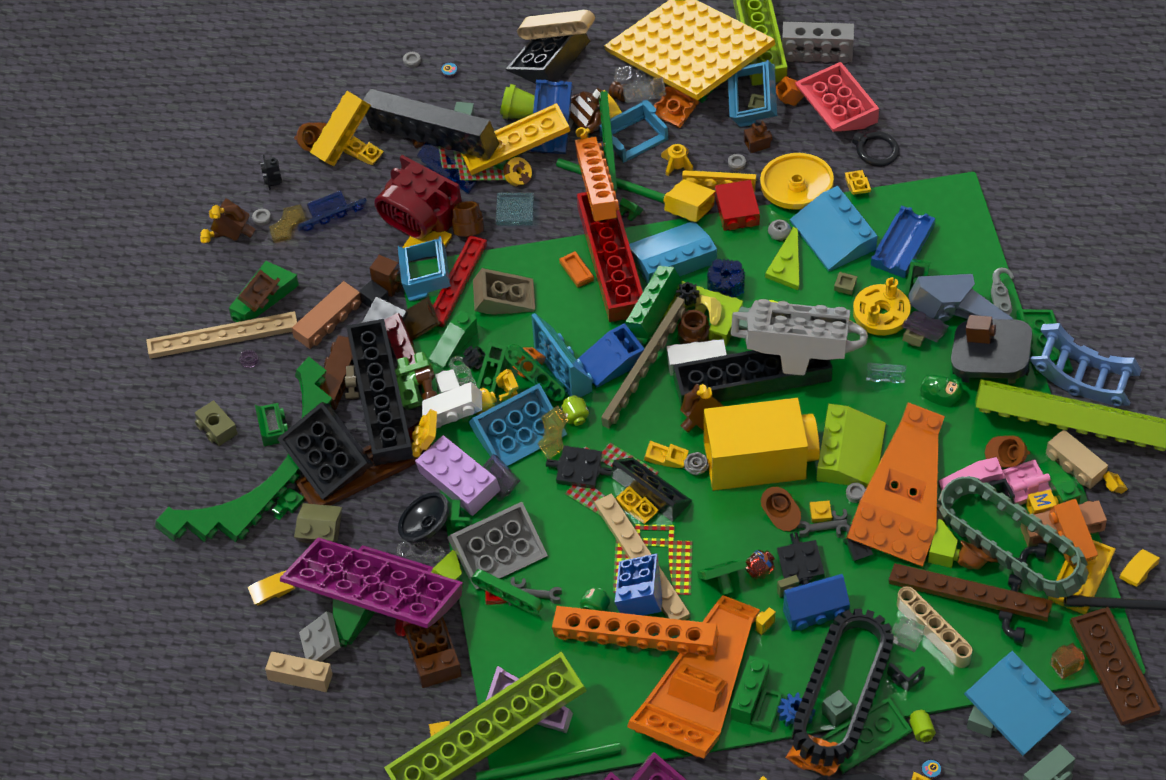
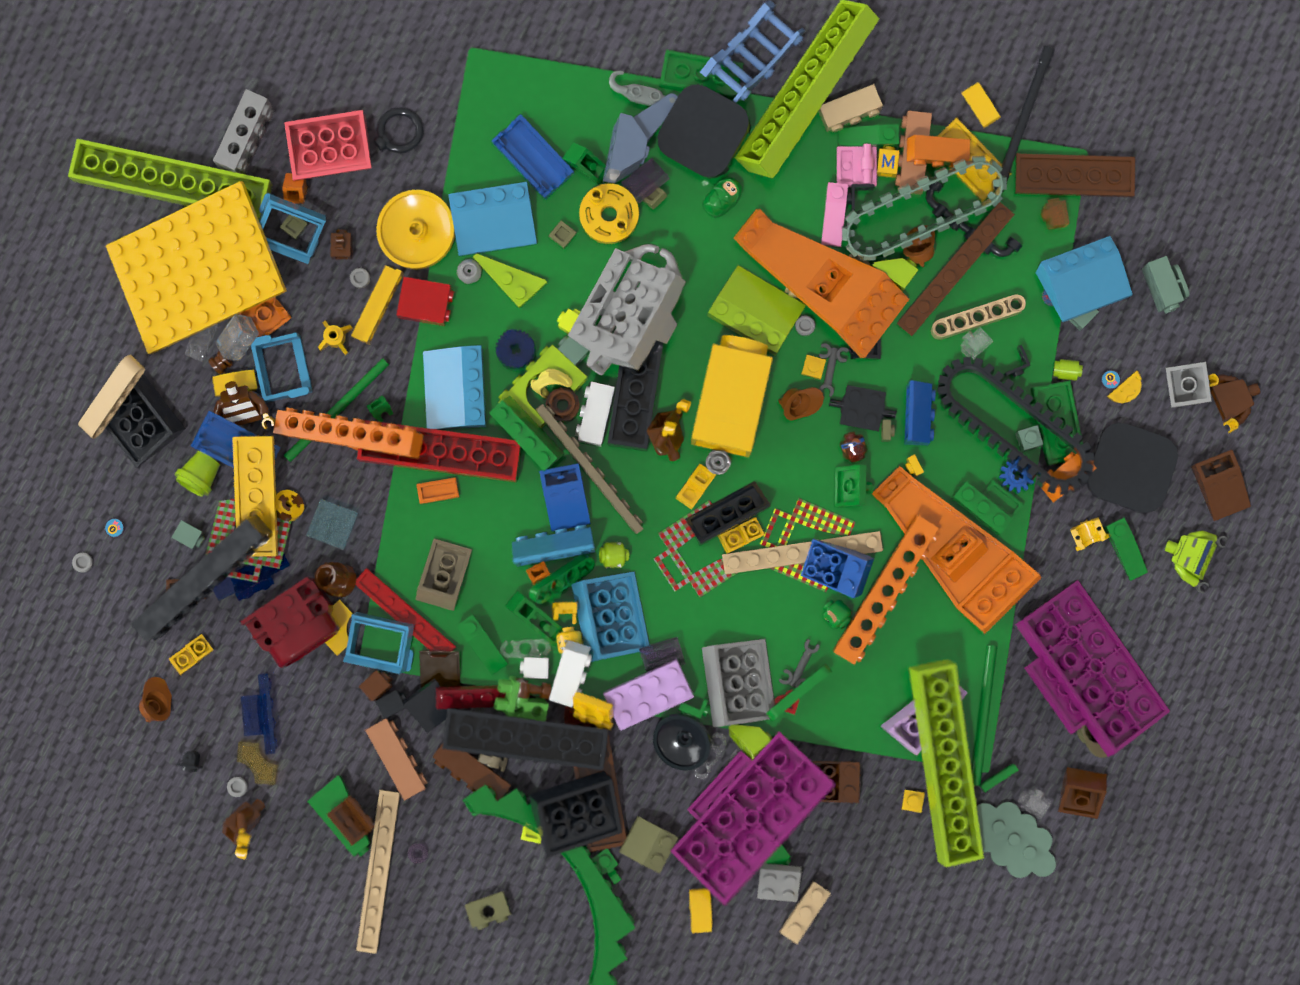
camera: 70 degrees left, 30 degrees up
green window [255,403,288,446] -> none
yellow brick [310,91,371,166] -> none
black gear [463,346,485,370] -> none
clear yellow tile [537,405,569,459] -> none
black plate [546,445,613,489] -> none
green tile [599,91,617,193] -> none
yellow brick [663,179,715,222] -> none
black gear [676,282,700,306] -> none
yellow slope [845,170,871,195] -> none
clear light blue plate [866,363,906,383] -> none
reddish brown brick [966,315,996,344] -> none
dark orange piece [985,436,1030,467] -> none
yellow plate [1103,471,1128,494] -> none

